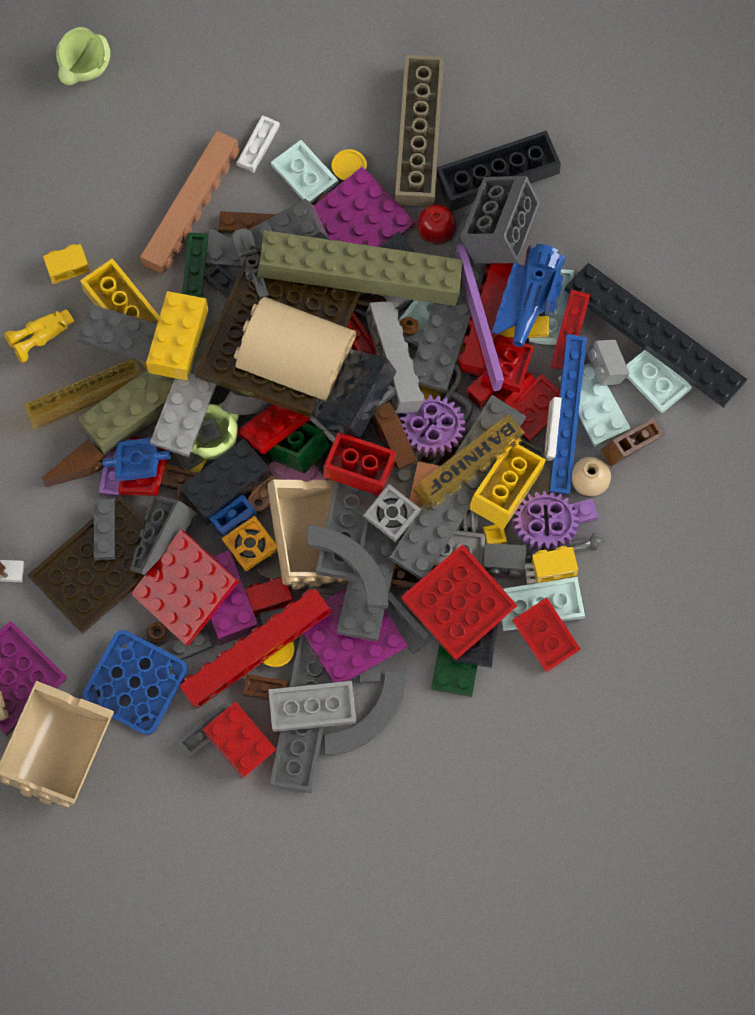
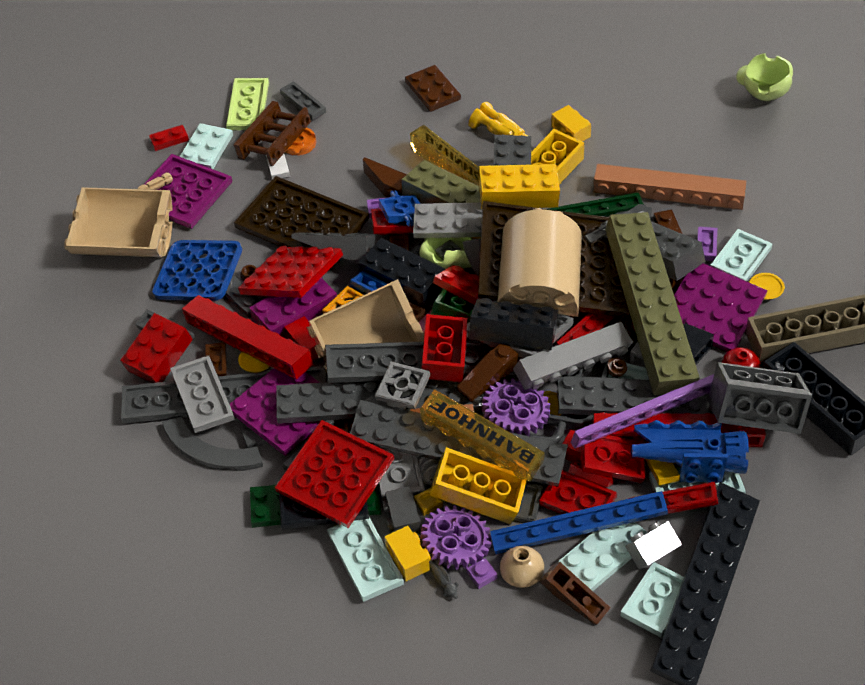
camera: 75 degrees right, 20 degrees down
dark grey plate [94,499,115,560] -> none
white tile [236,115,280,173] -> none
dark grey tile [307,525,388,609] -> none
red plate [512,597,581,672] -> none
white tile [543,397,562,461] -> none
none -> medium lavender plate [697,227,718,261]

